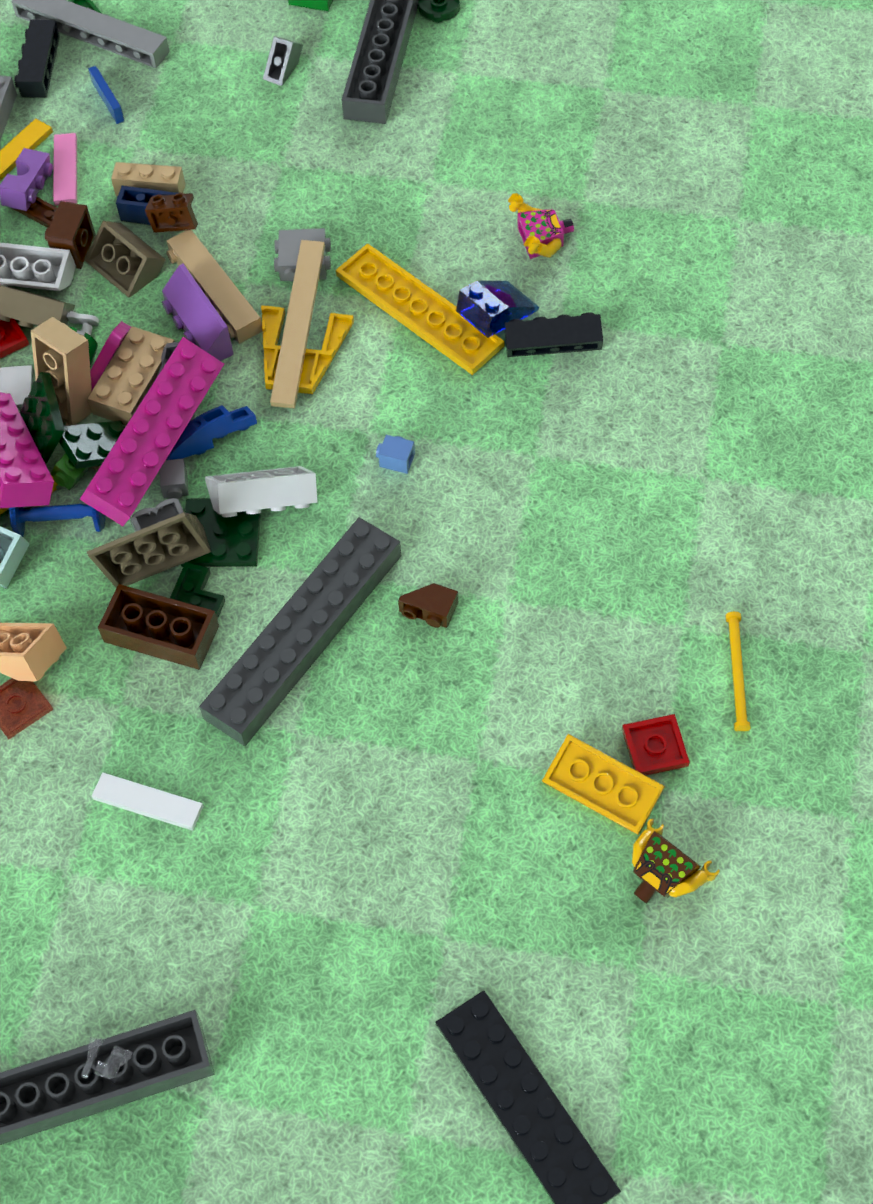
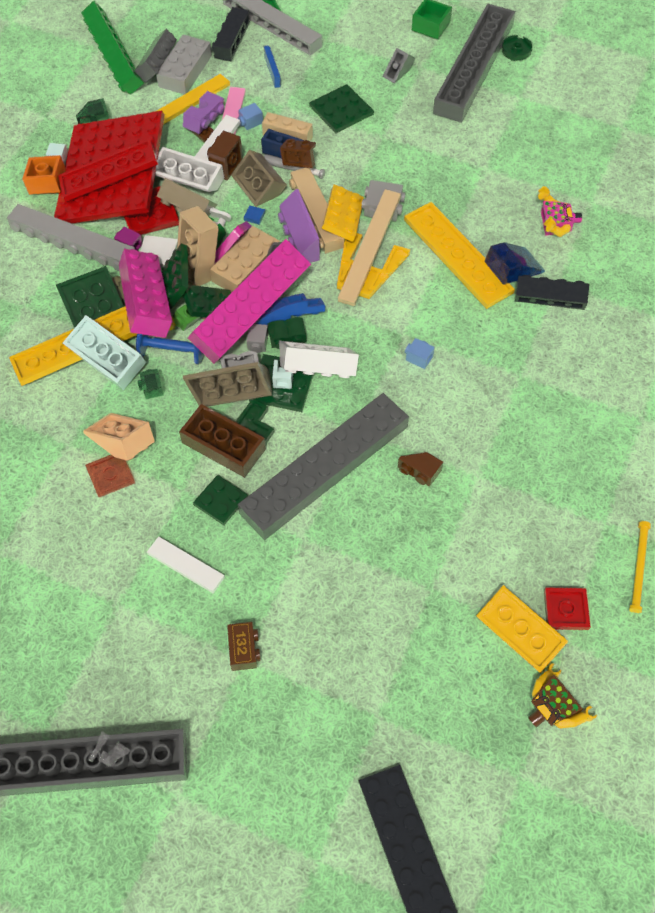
camera: 10 degrees right, 0 degrees up
none -> clear green brick [137,368,164,399]
none -> dark green plate [193,474,248,525]
none -> white tile [195,115,240,161]
none -> reddish brown brick [227,622,261,671]
none -> medium blue brick [238,103,263,130]
none -> blue tile [244,205,265,225]
none -> light grey piece [264,154,325,179]
none -> dark green brick [267,317,307,349]
none -> light aqua panel [272,360,293,389]
none -> dark green plate [309,84,374,134]
none -> yellow plate [321,184,364,242]

